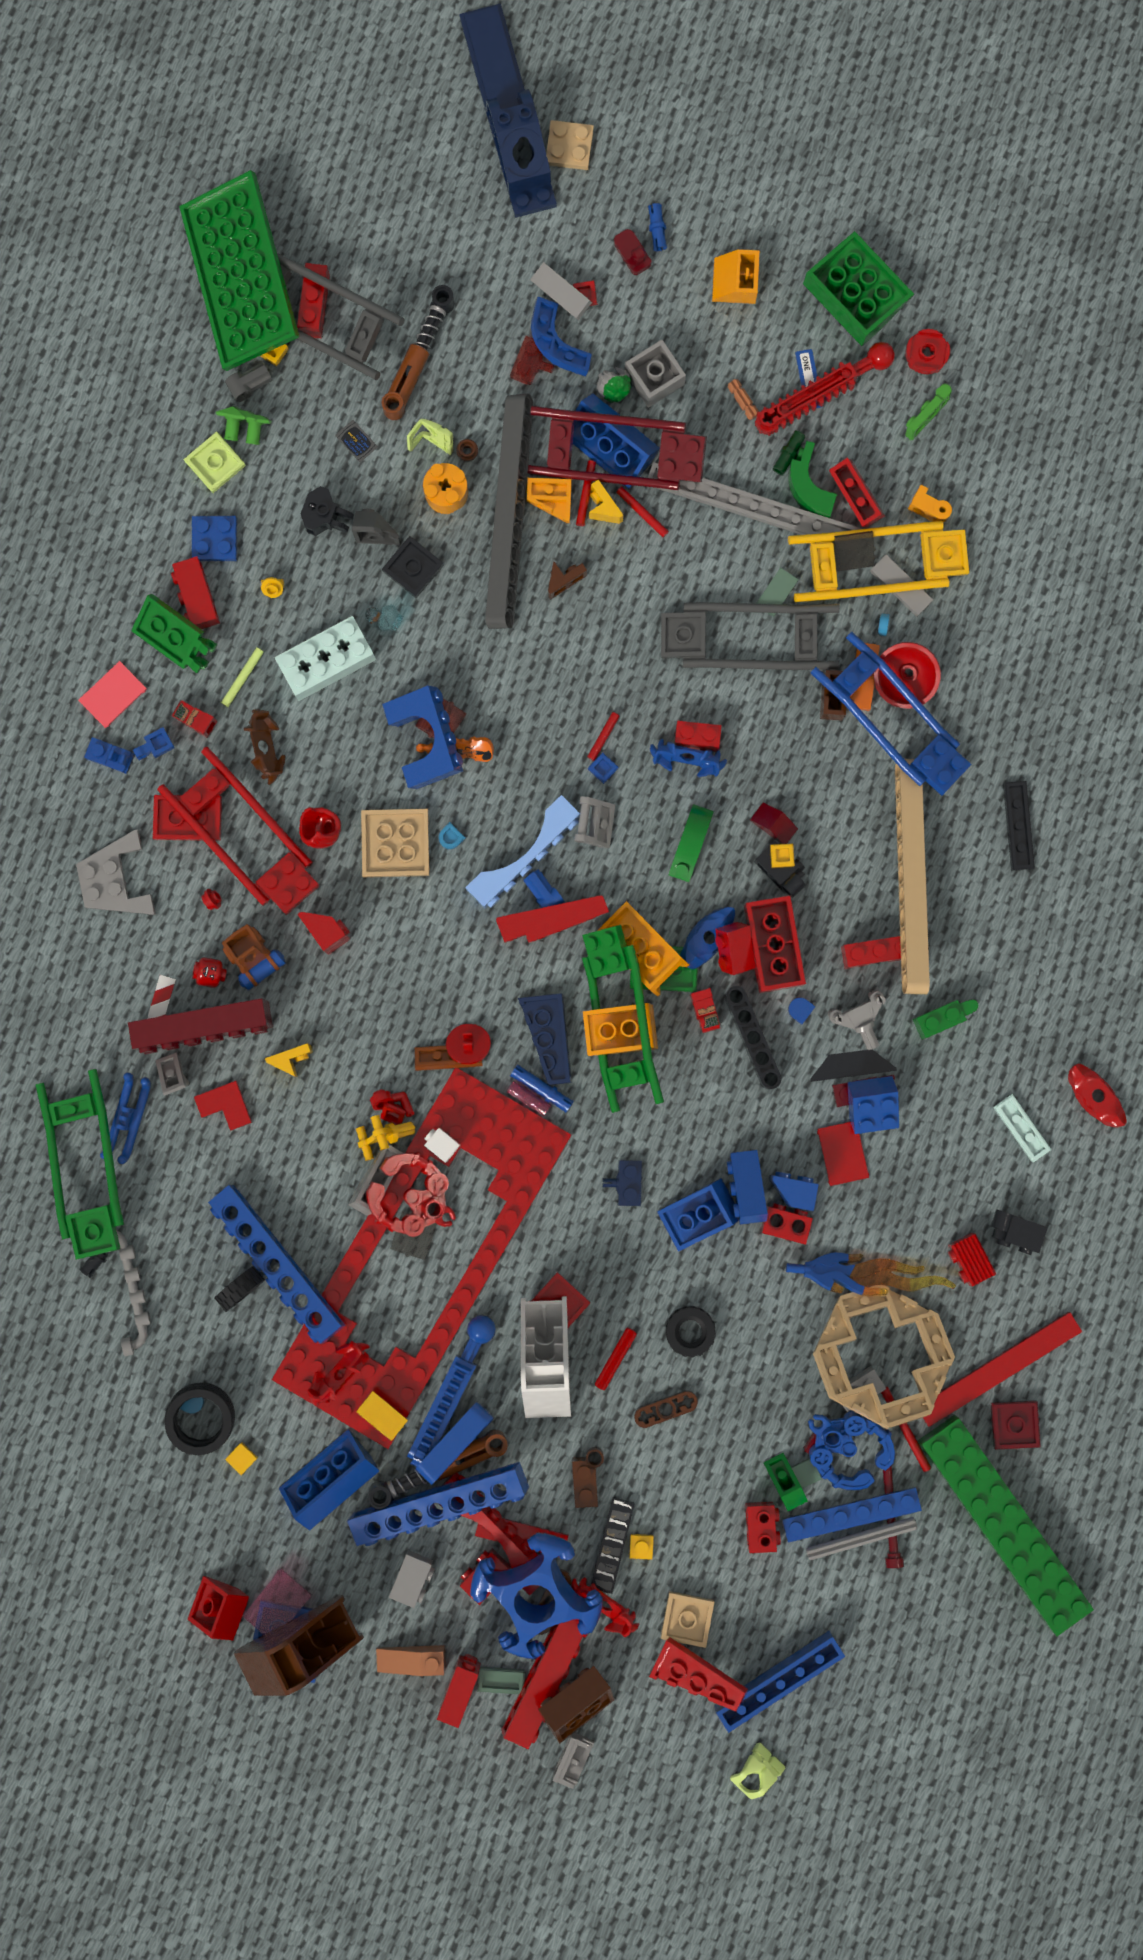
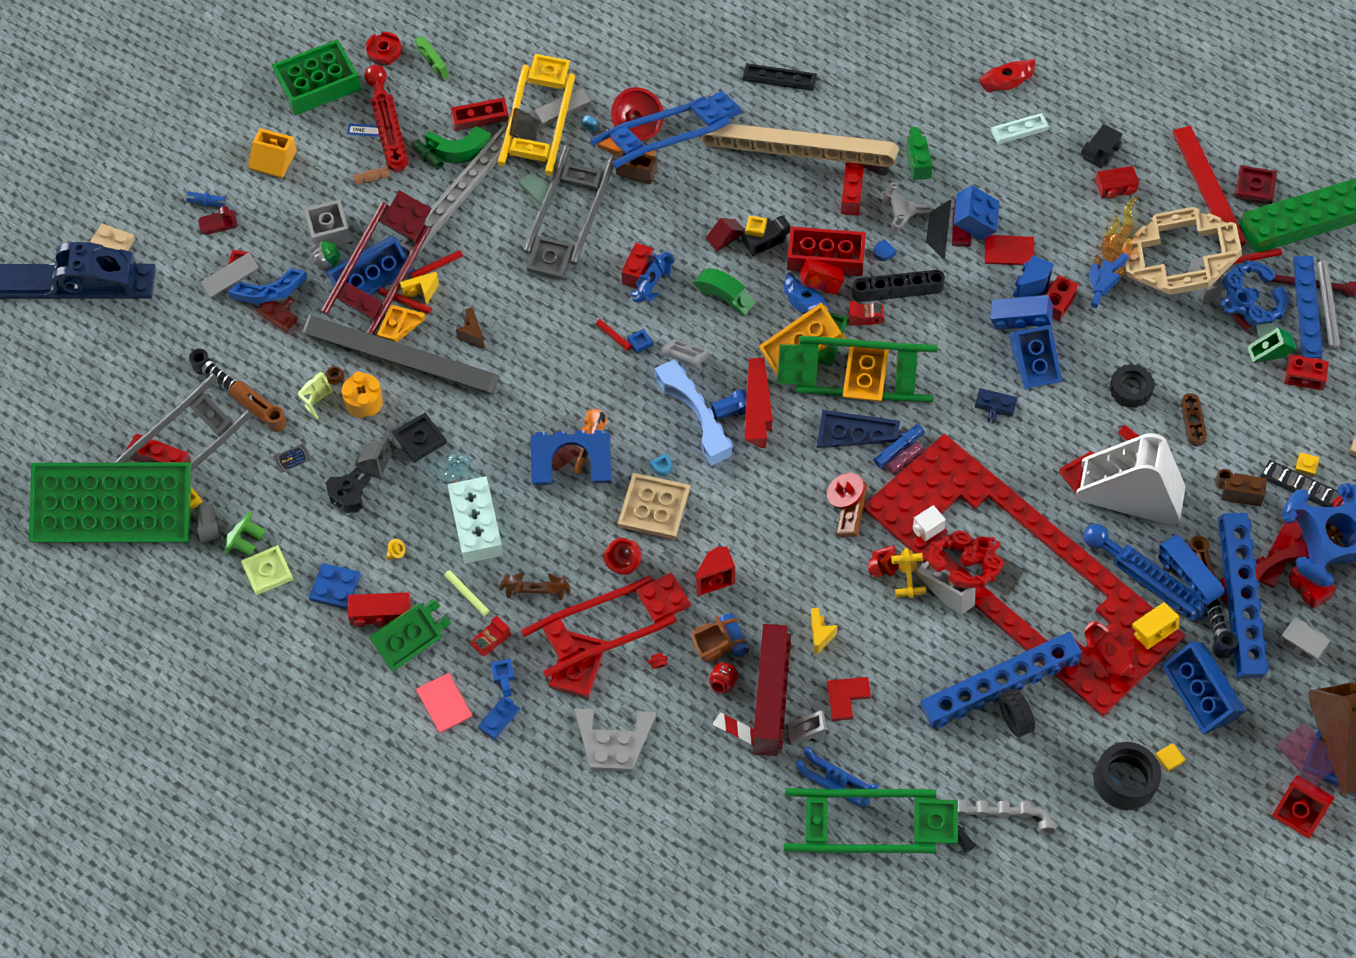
camera: 75 degrees left, 25 degrees down
light orange leg [908,485,952,523] -> none

